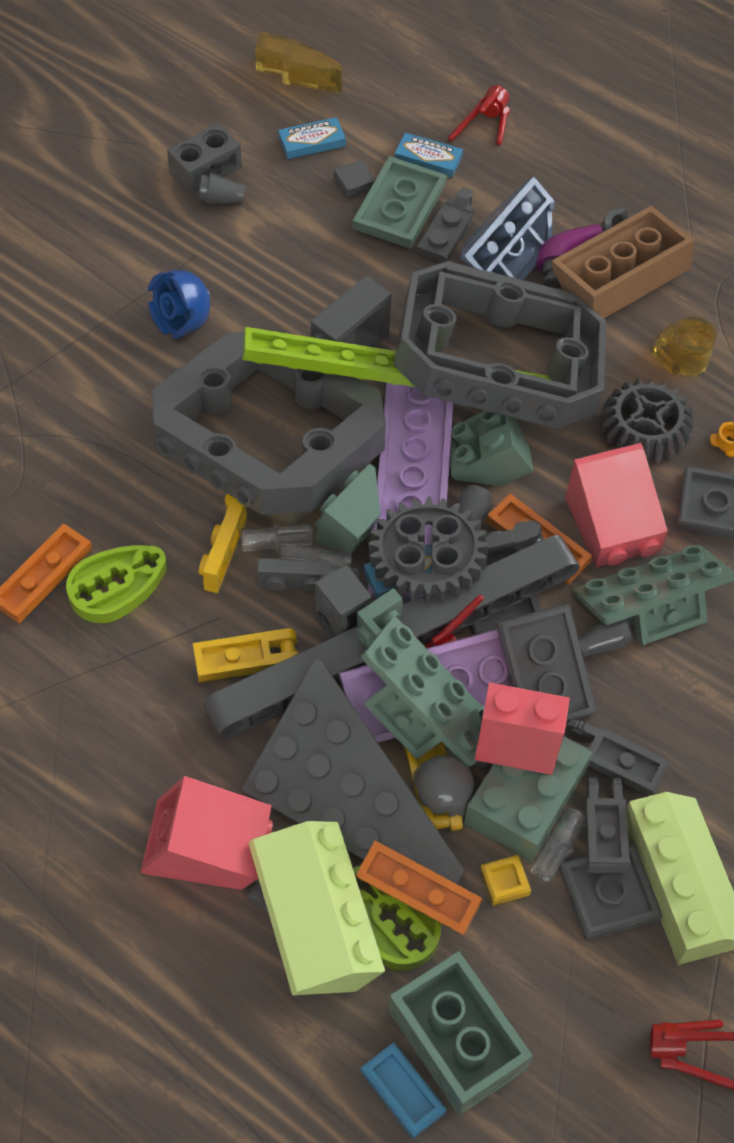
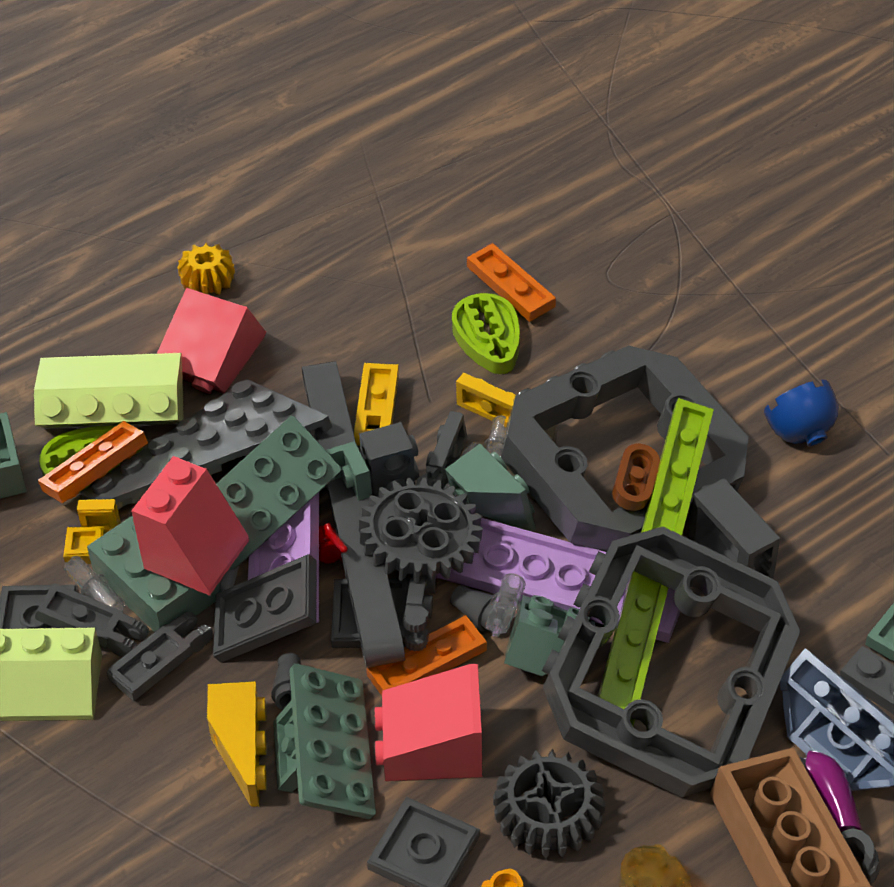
camera: 110 degrees right, 10 degrees down
none -> yellow tile [77,499,121,533]
none -> yellow gear [178,242,235,295]
none -> yellow slope [207,681,267,807]
none -> clear axle [485,573,526,637]
none -> dark orange plate [612,443,660,511]

